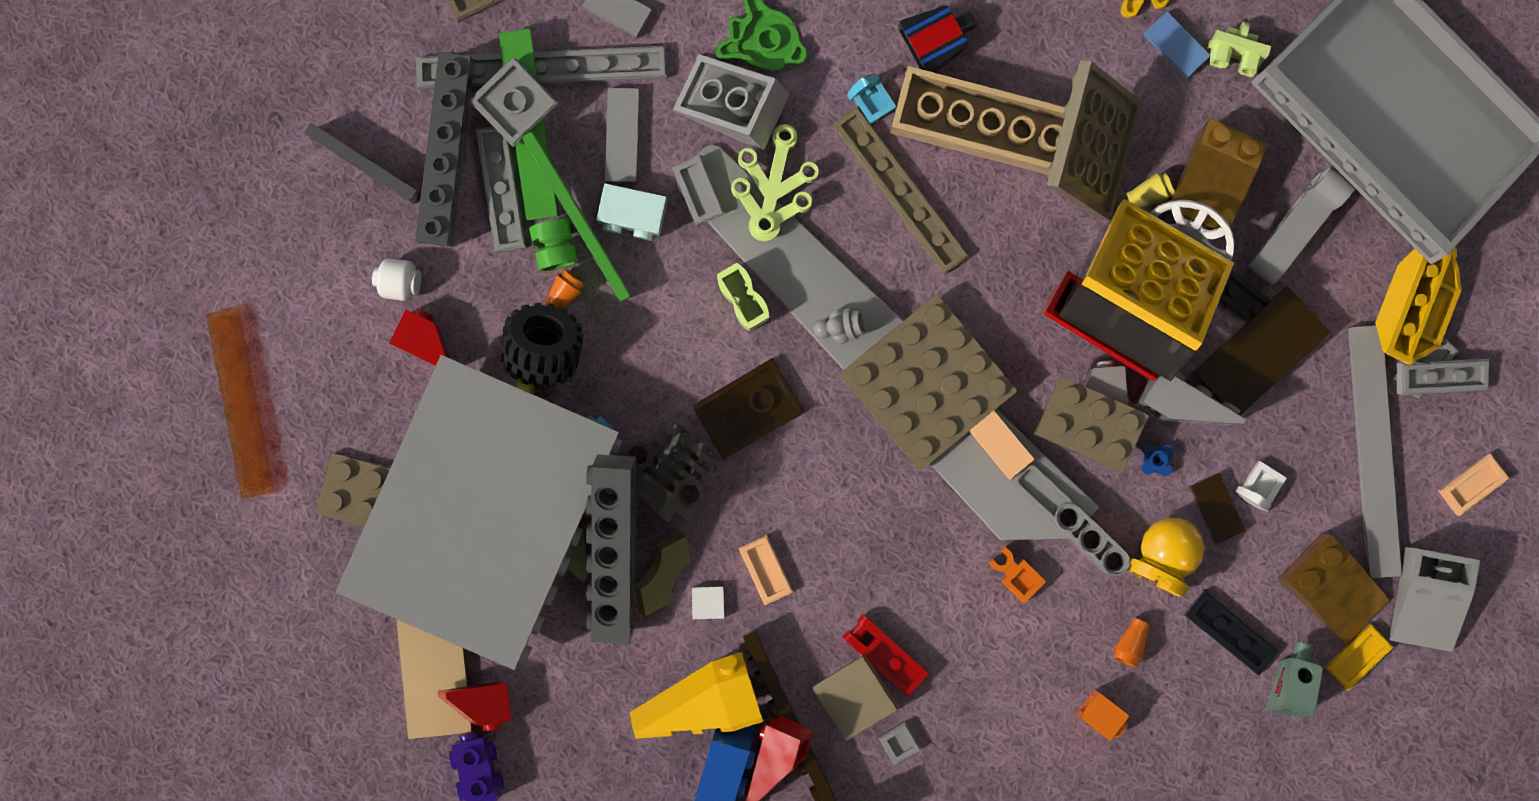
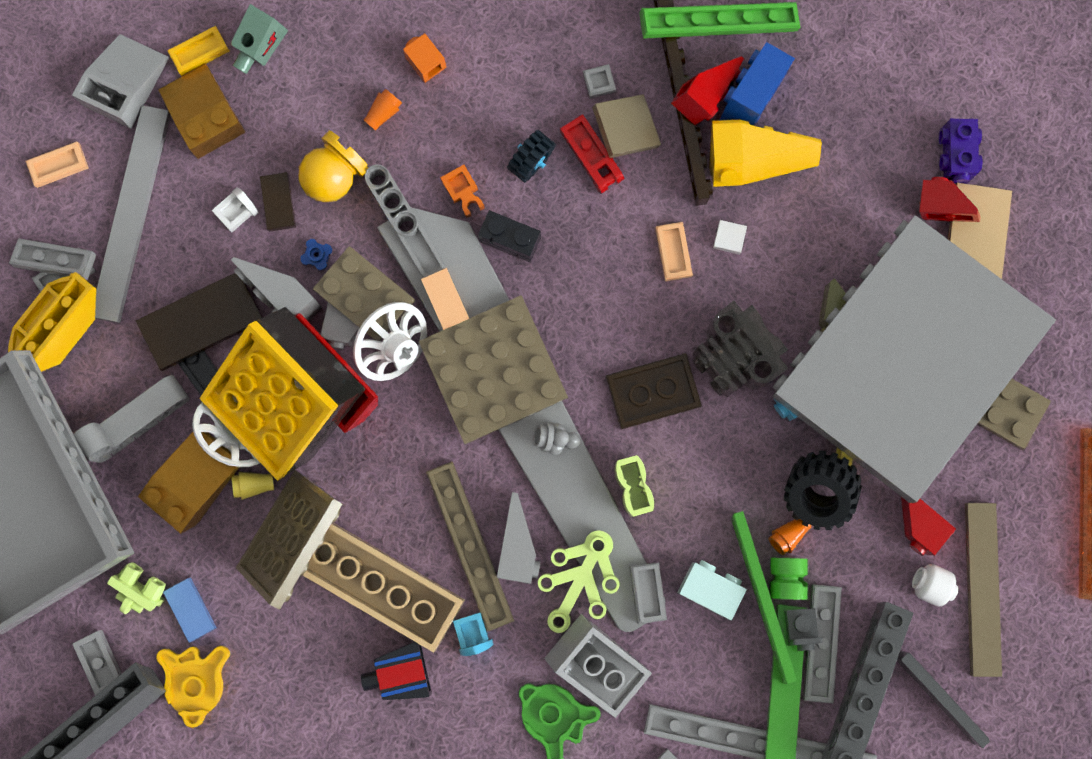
camera: 160 degrees left, 5 degrees down
light grey plate [468,57,559,147] -> none
dark grey brick [586,454,636,645] -> none
light grey tile [605,88,640,183] -> none
olive tile [634,533,692,616] -> none
black tile [1184,590,1279,676] -> none
none -> white wheel [353,302,427,381]
none -> black brick [478,210,541,263]
none -> light grey slope [497,492,541,584]
none -> black wheel [507,129,556,183]
none -> dark grey bracket [784,608,822,651]
none -> dark tan tile [965,503,1002,677]

